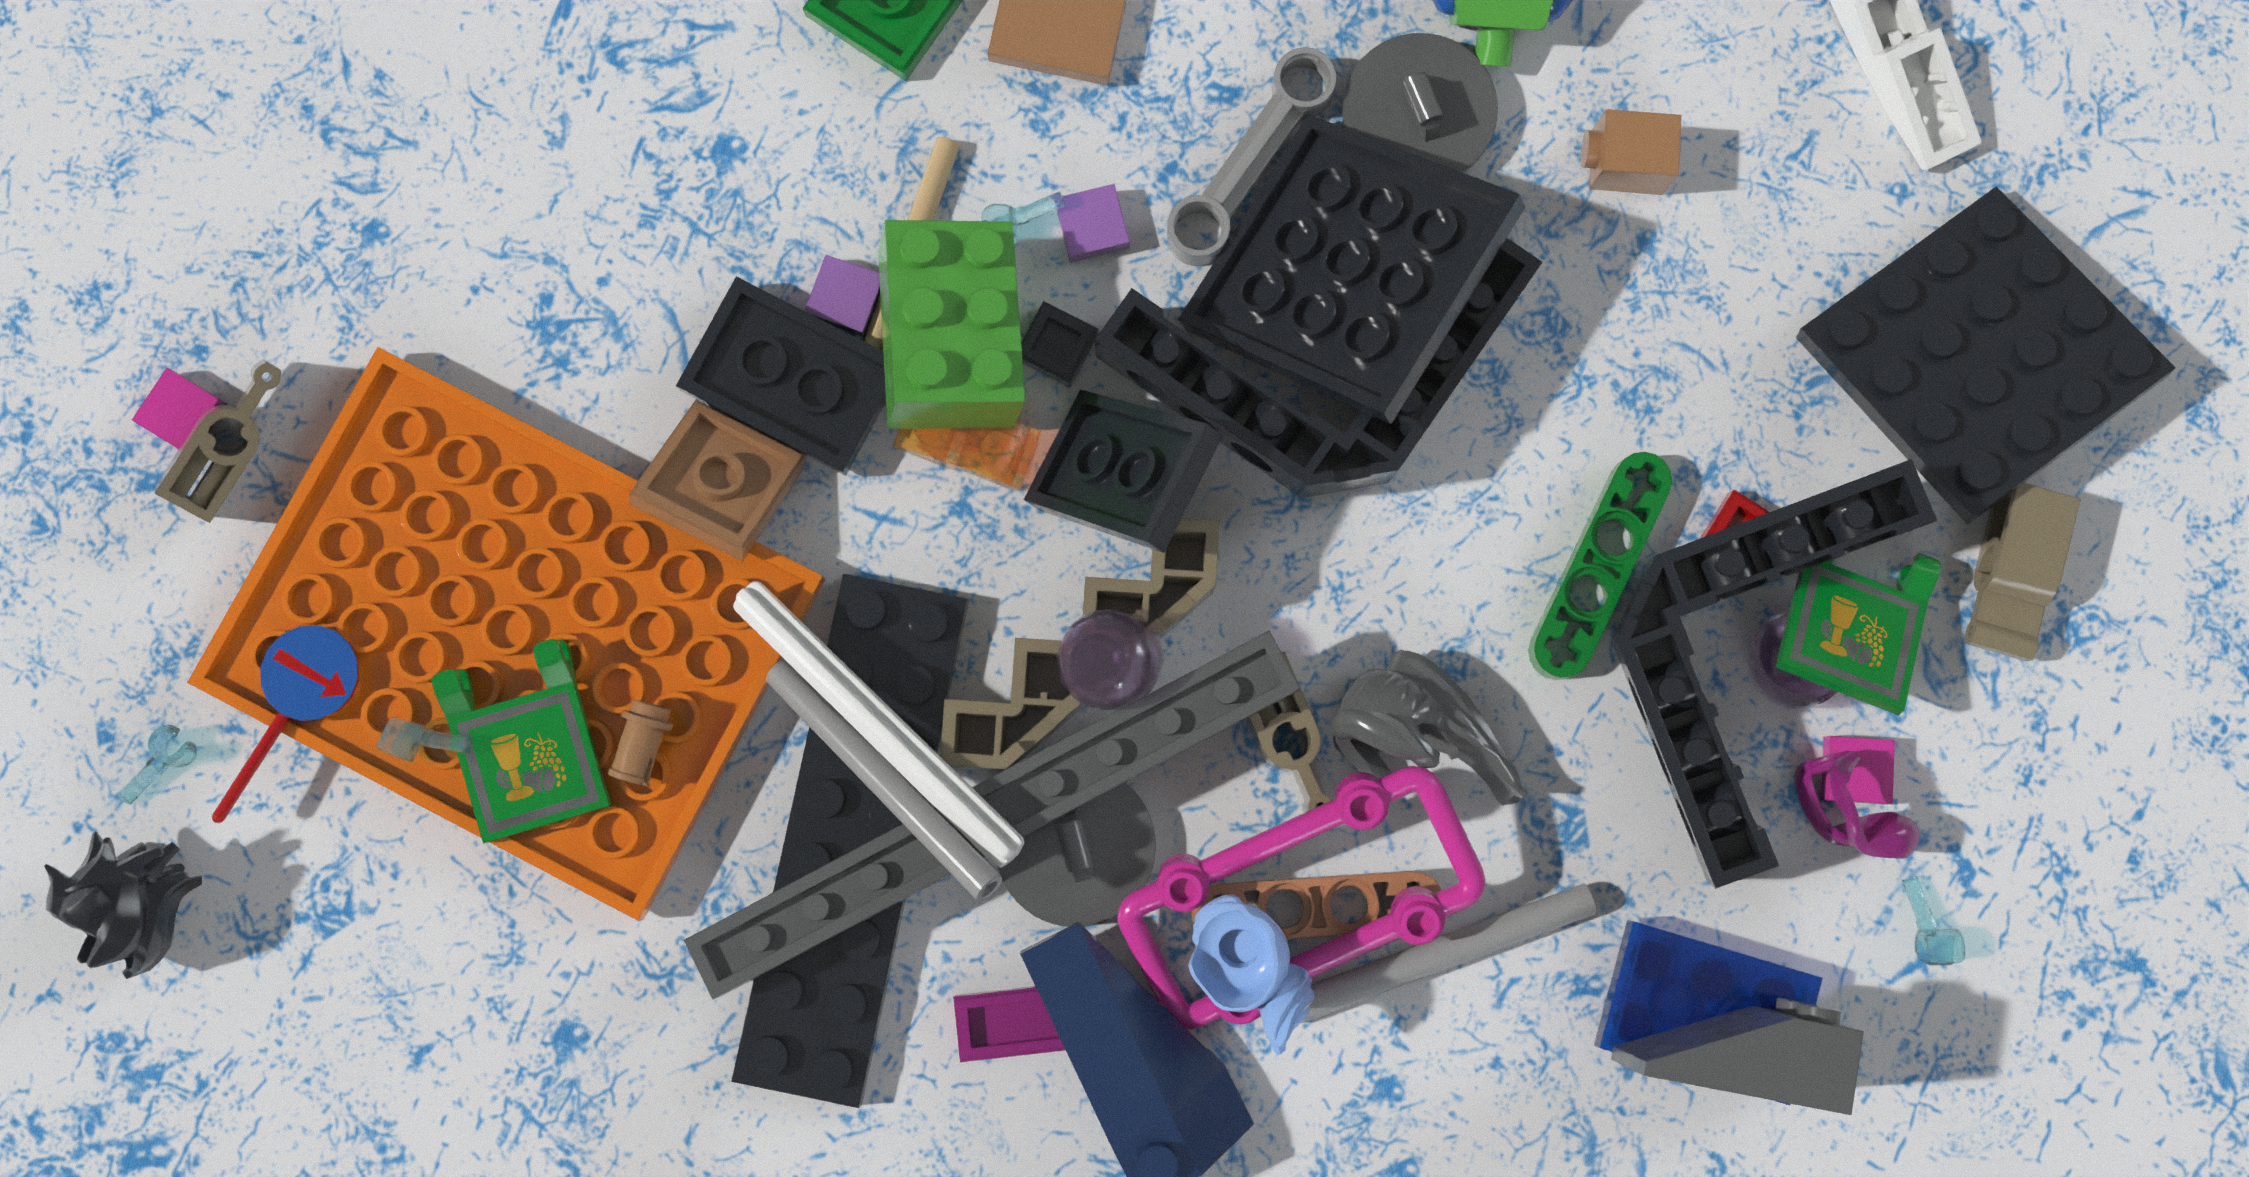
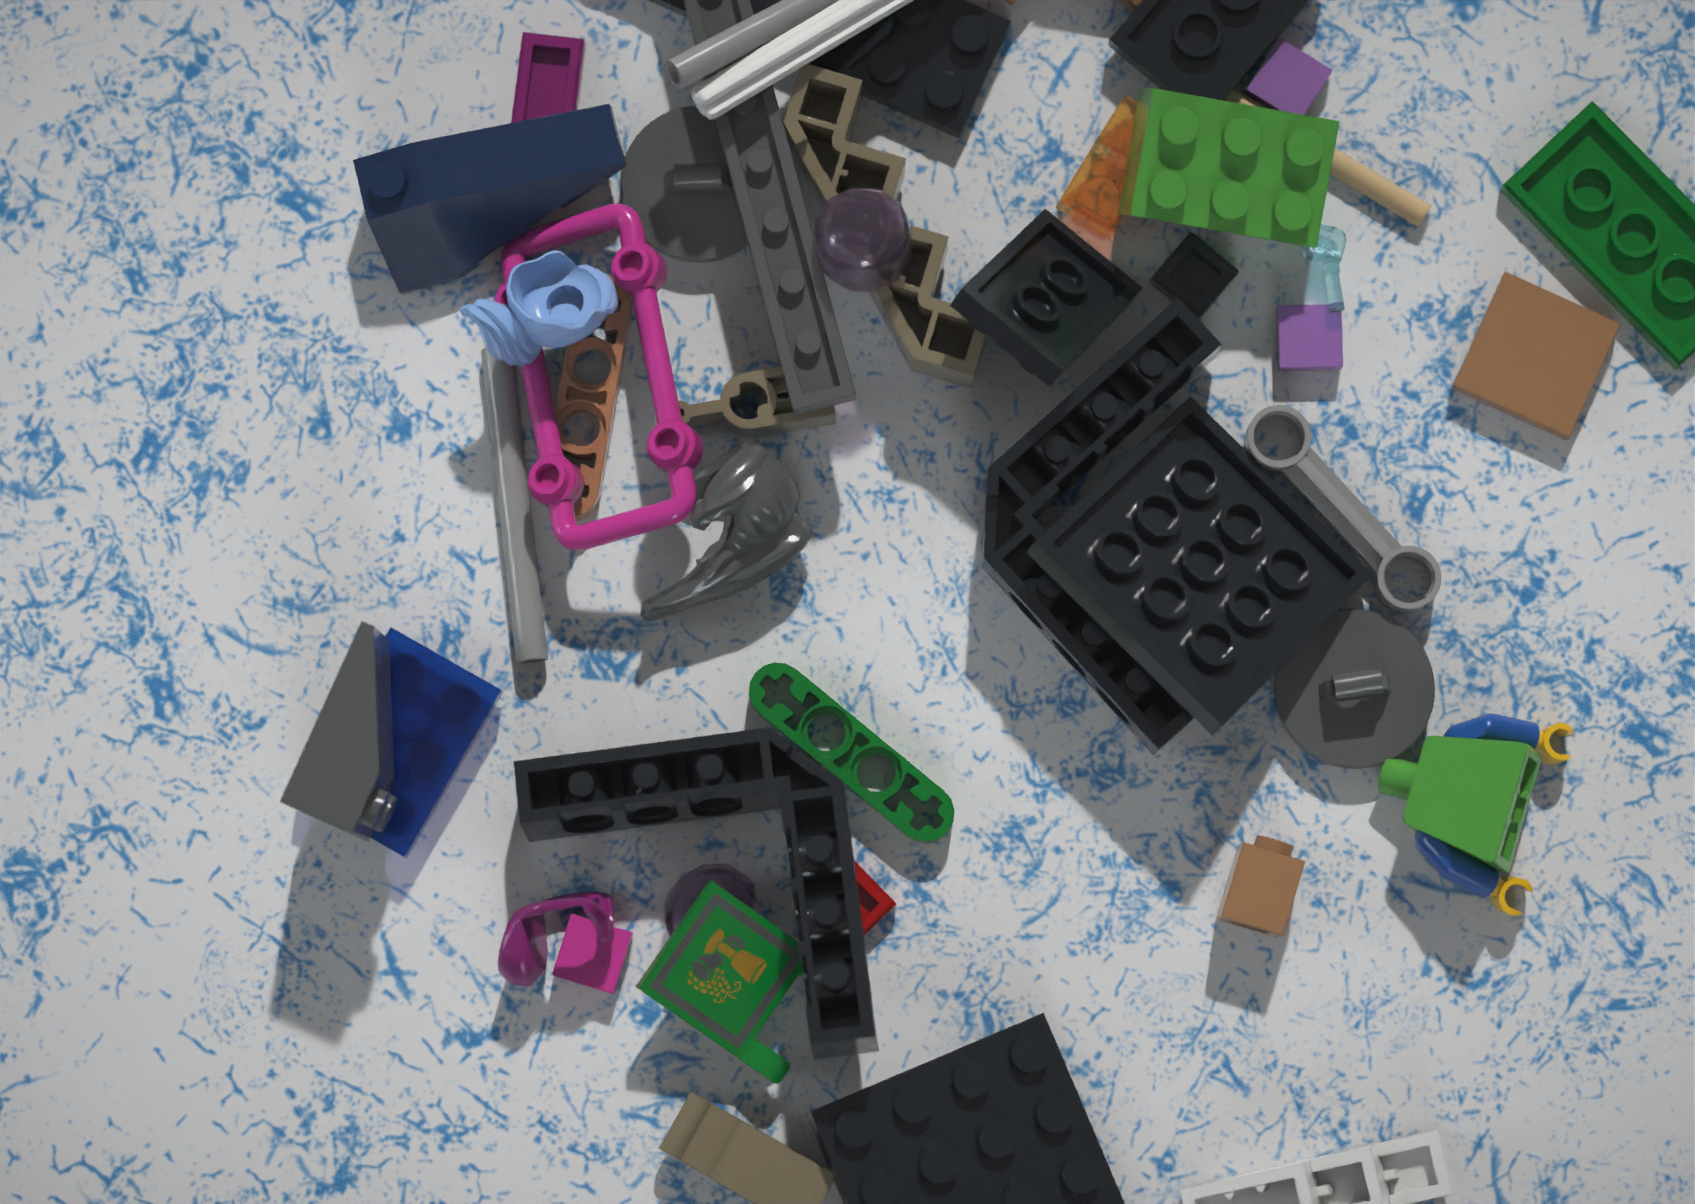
camera: 105 degrees right, 0 degrees up
clear light blue hand [1902,876,1965,965] -> none

